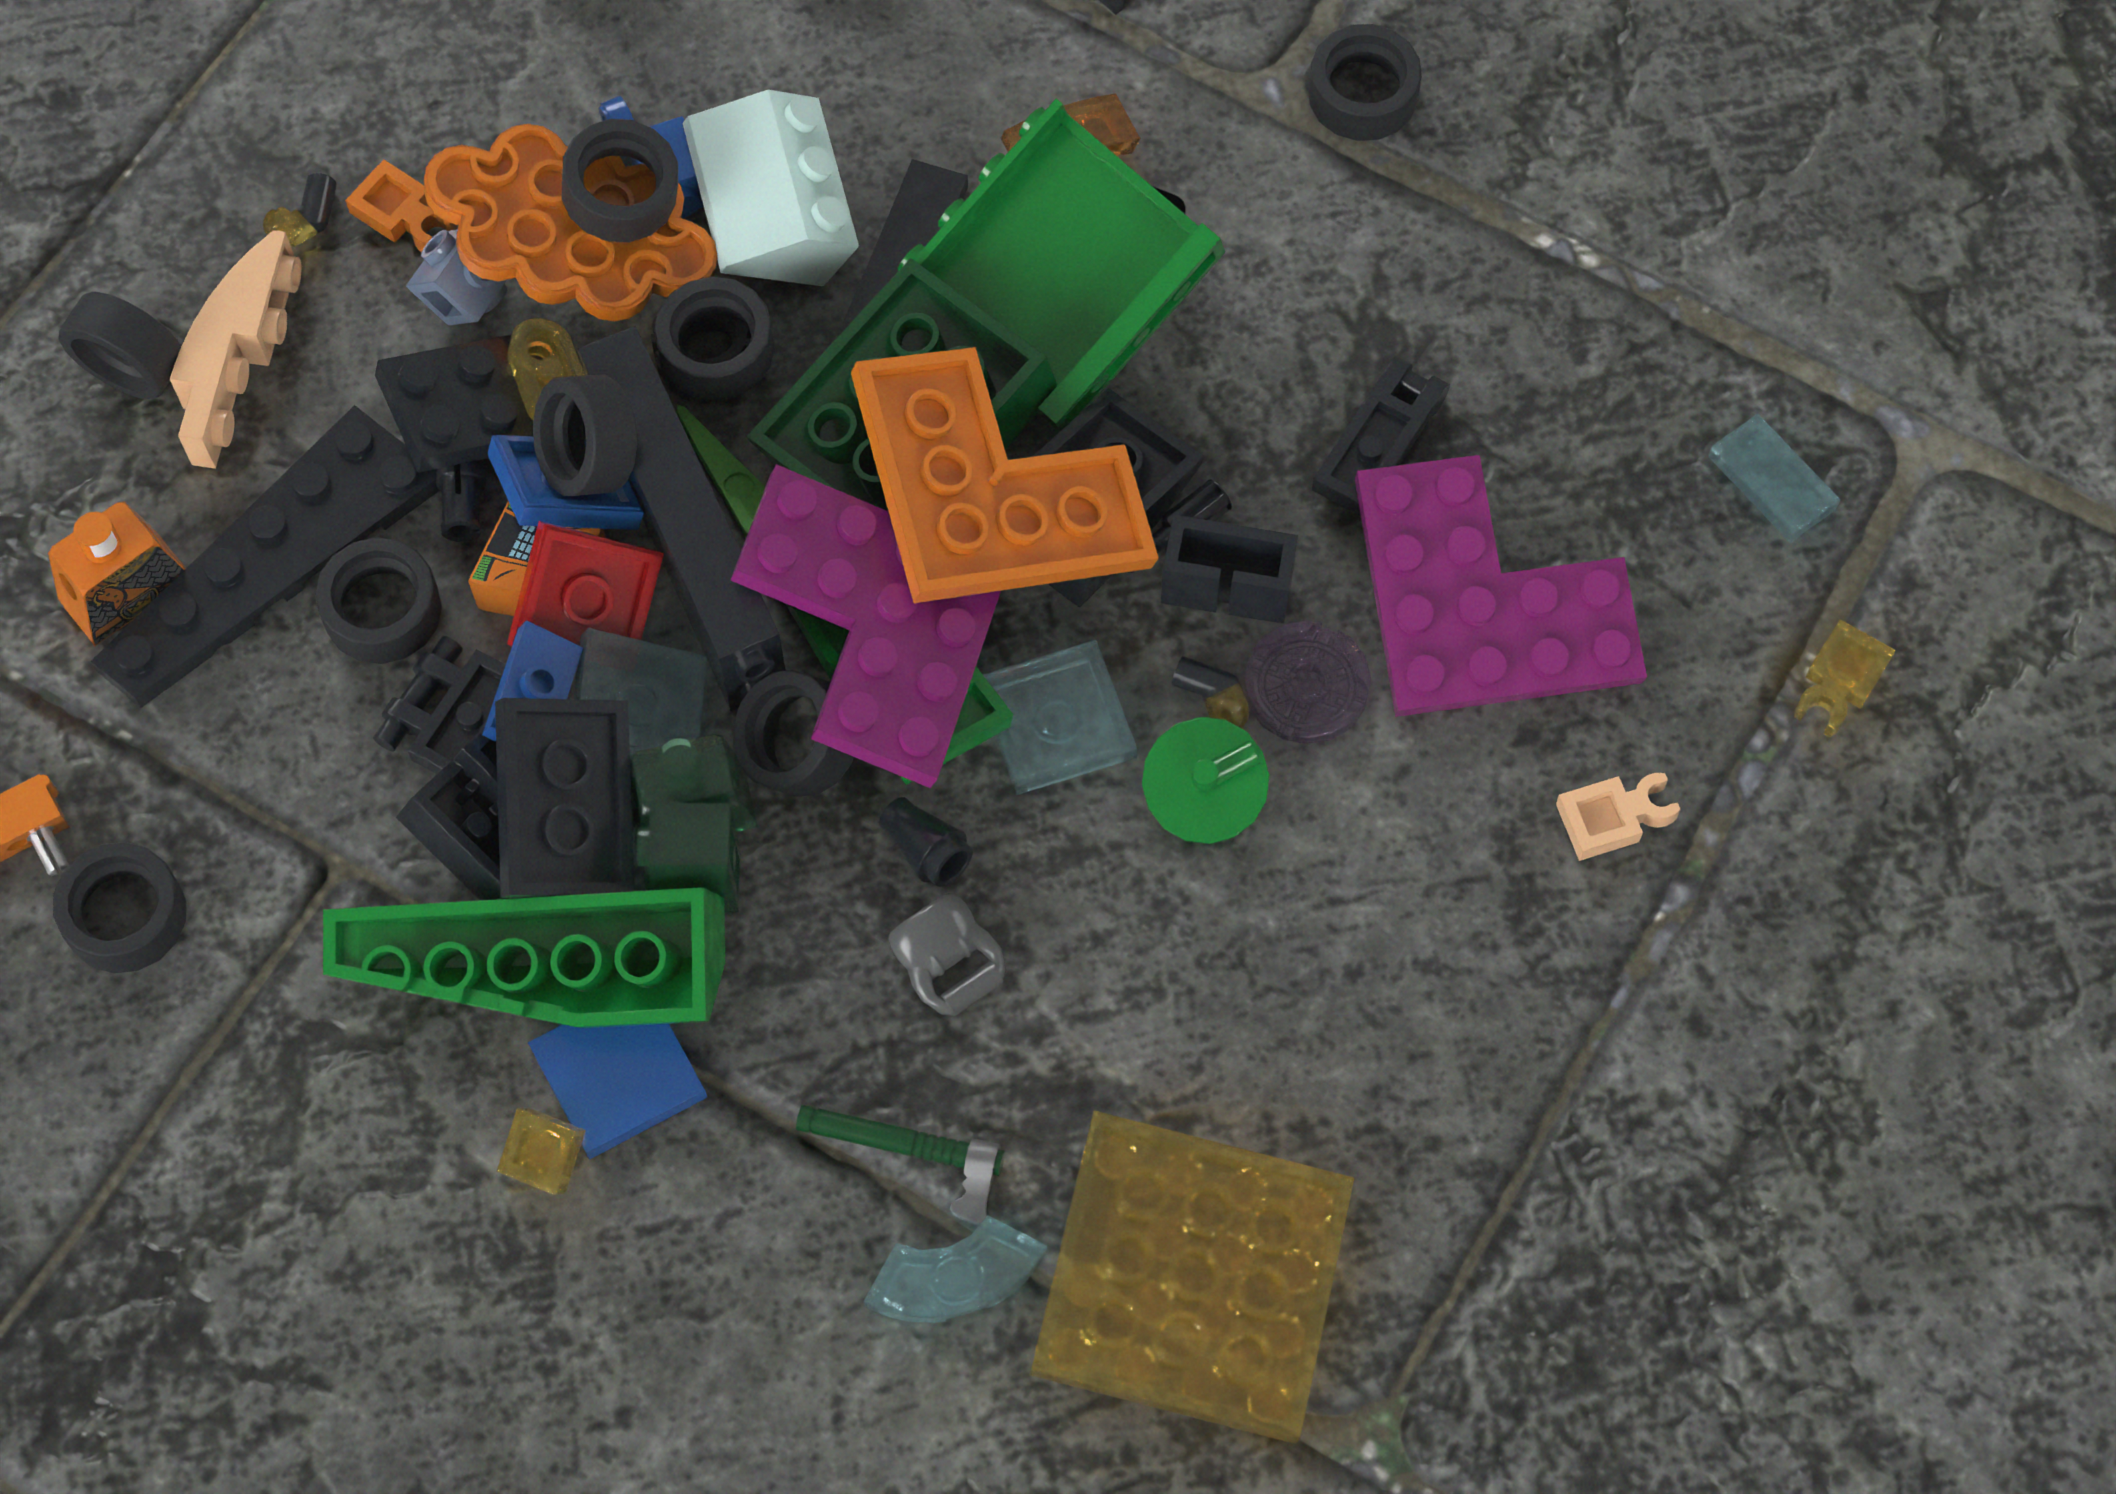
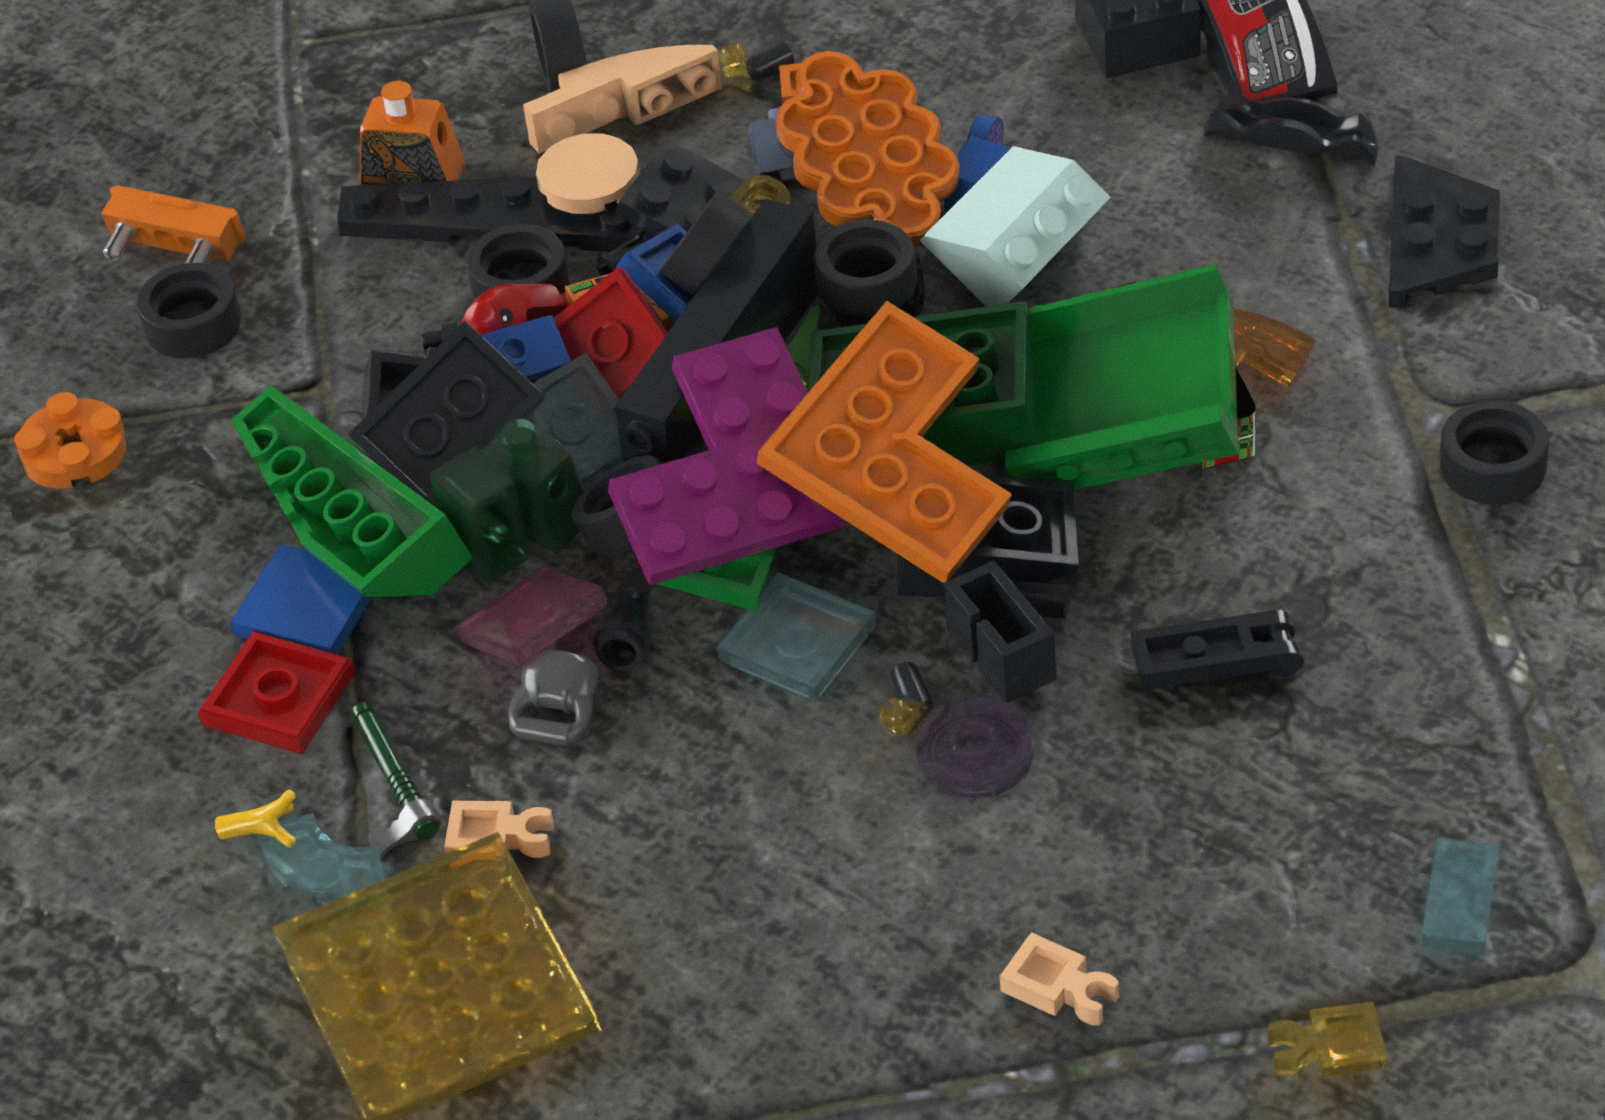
camera: 55 degrees right, 20 degrees down
clear yellow plate [496,1108,586,1195] -> none
black tyre [562,119,678,242] -> none
green shield [1142,717,1270,844] -> none
magenta plate [1355,455,1647,717] -> none
none -> orange plate [14,392,127,489]
none -> red tile [198,631,356,754]
none -> yellow bar [215,790,296,848]
none -> light nougat plate [444,801,554,863]
none -> clear pink tile [455,567,608,664]
none -> red animal [461,284,568,335]
none -> light nougat tile [536,133,640,214]

